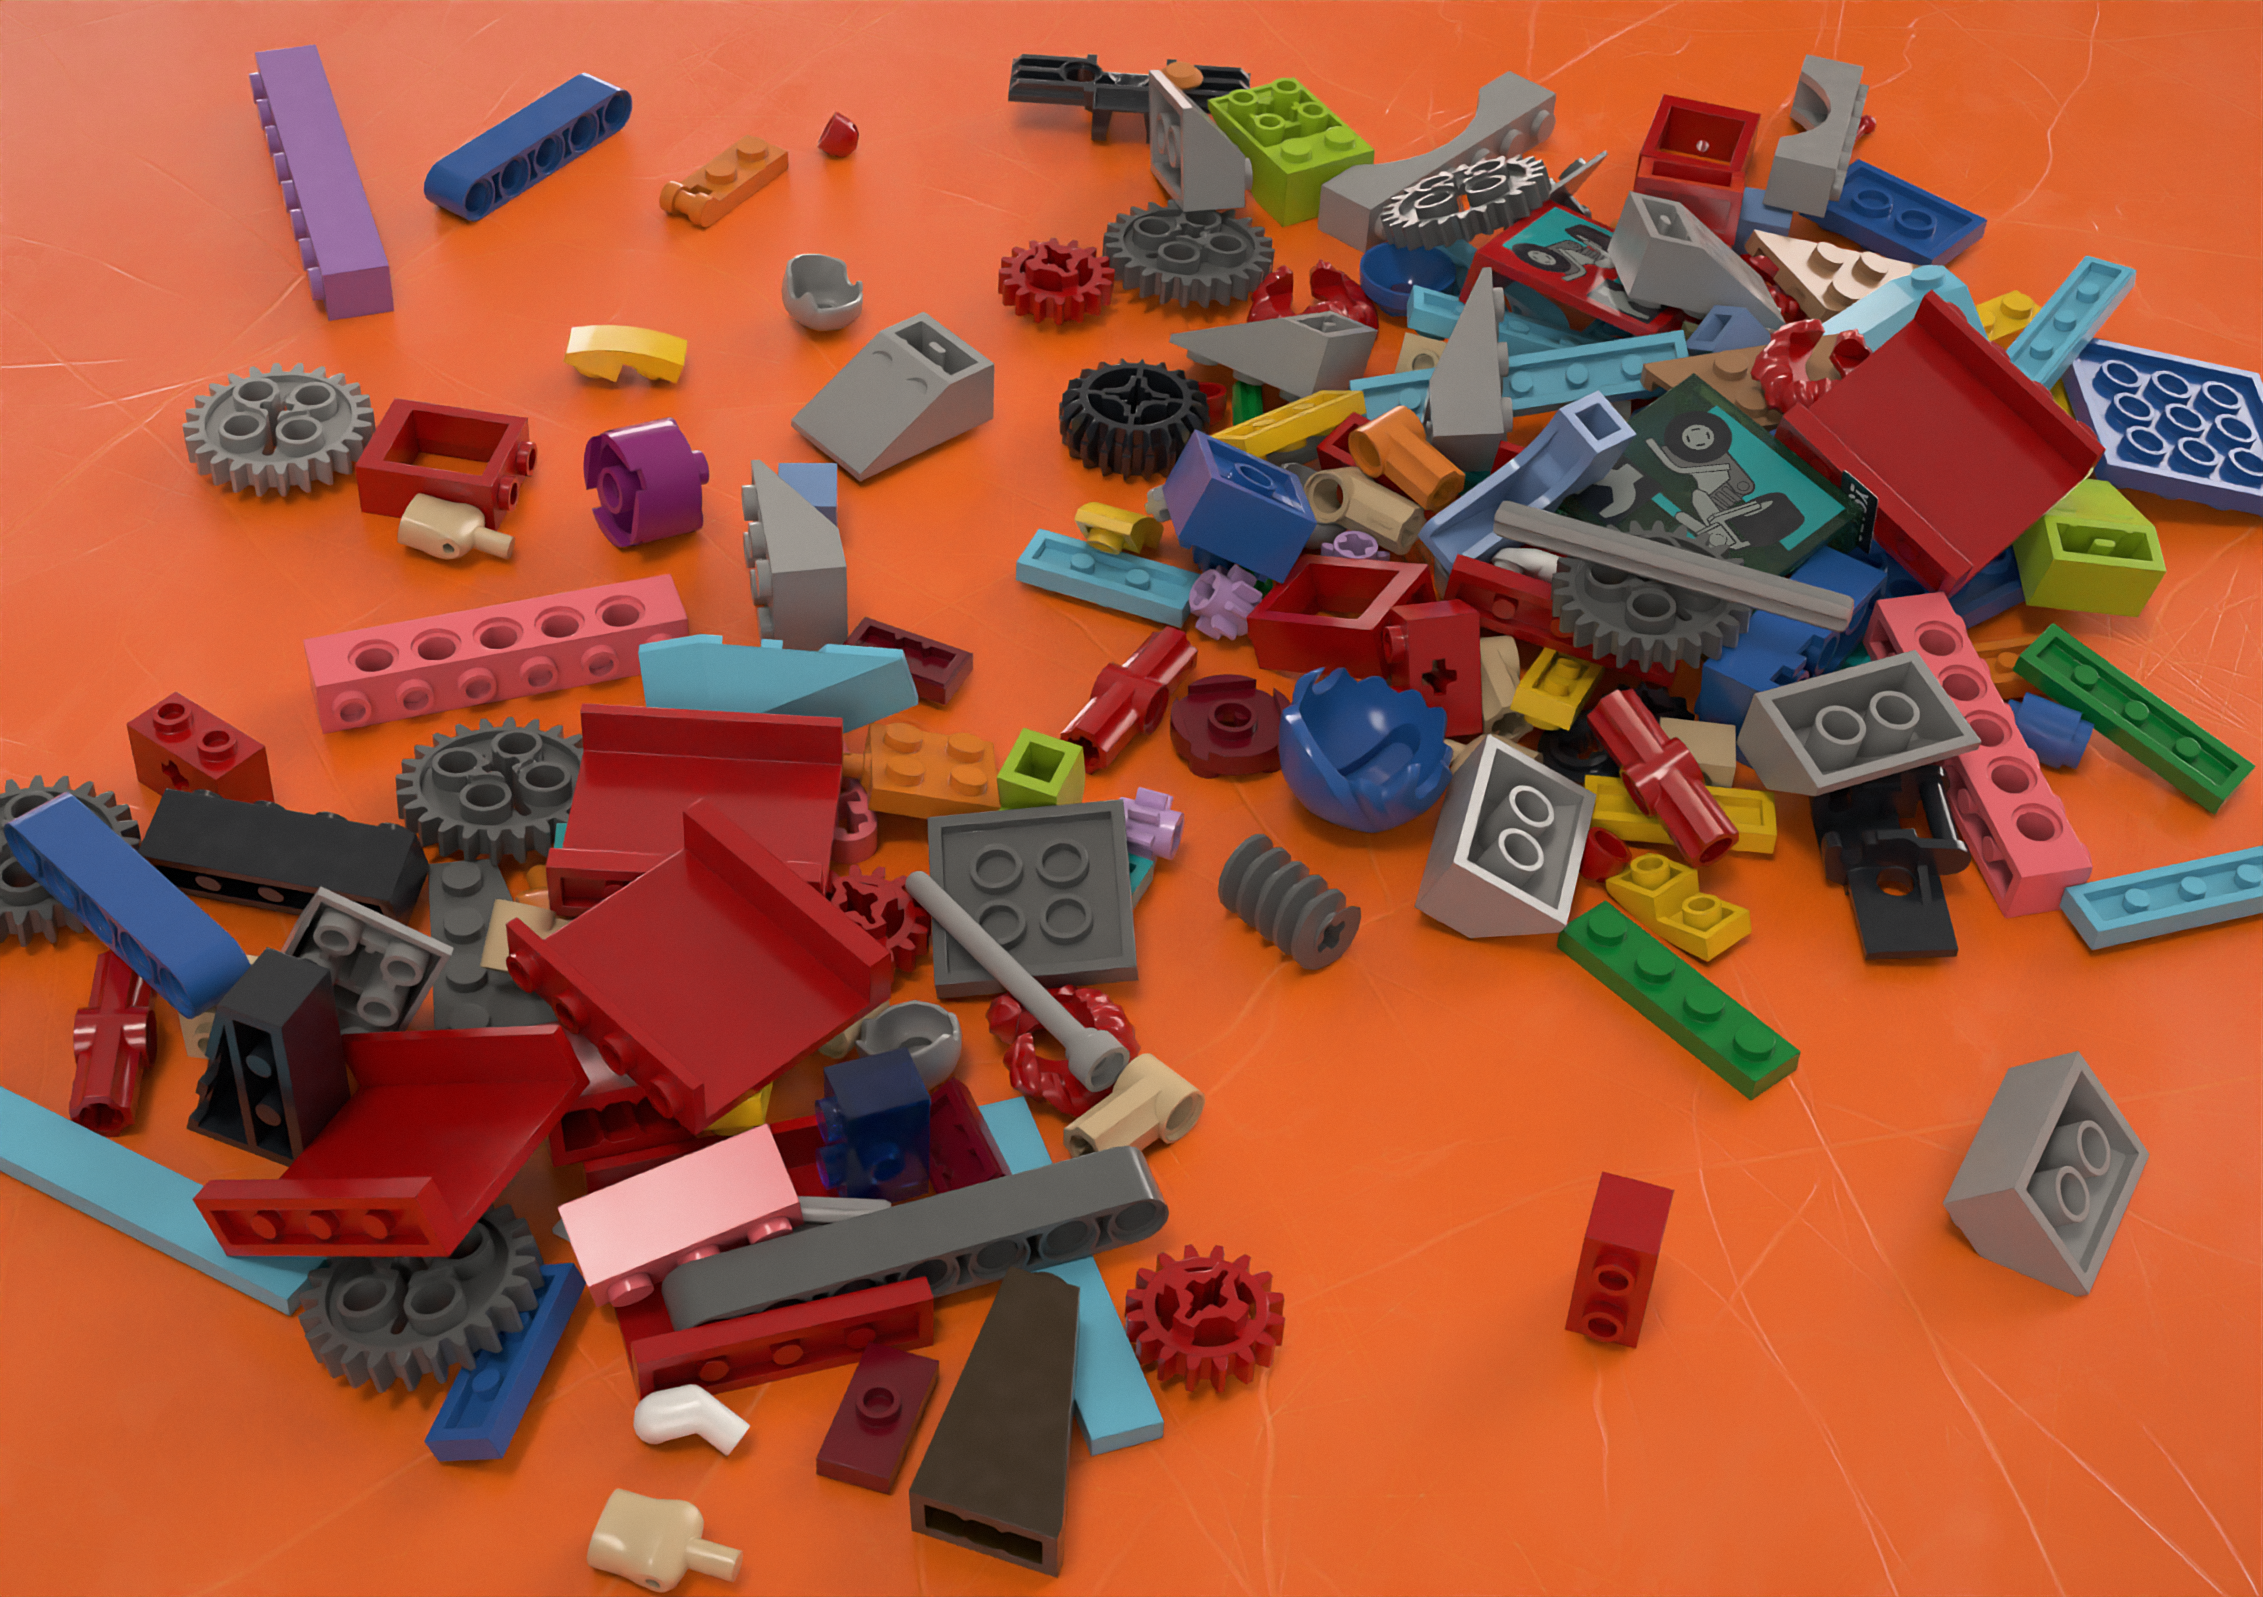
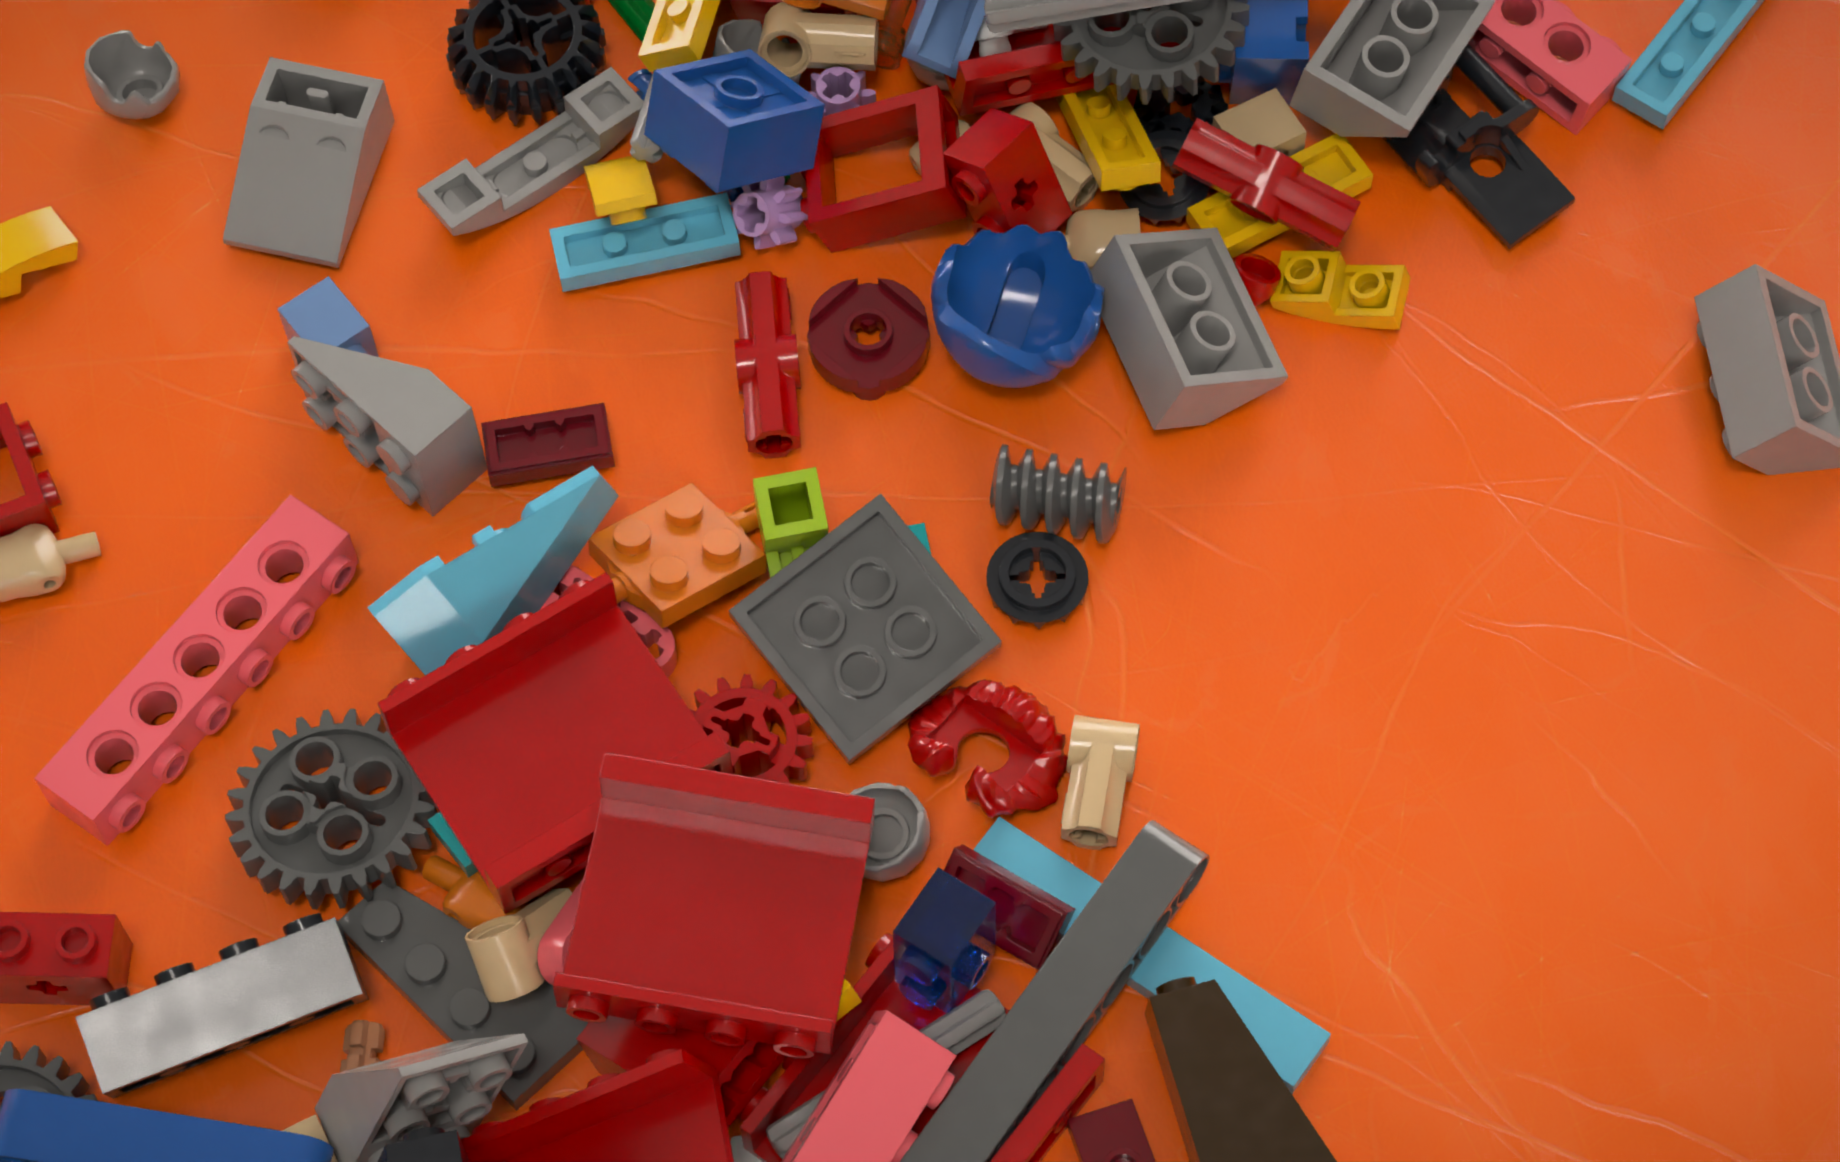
camera: 30 degrees left, 20 degrees up
magenta brick [583,417,709,547] -> none
light grey piece [905,871,1130,1092] -> none
lavender gear [1119,787,1185,868] -> none
red gear [1124,1244,1285,1393] -> none
green plate [1557,900,1801,1101] -> none
red brick [1565,1171,1675,1349] -> none
none -> light grey slope [417,67,643,236]
none -> black gear [986,532,1088,629]

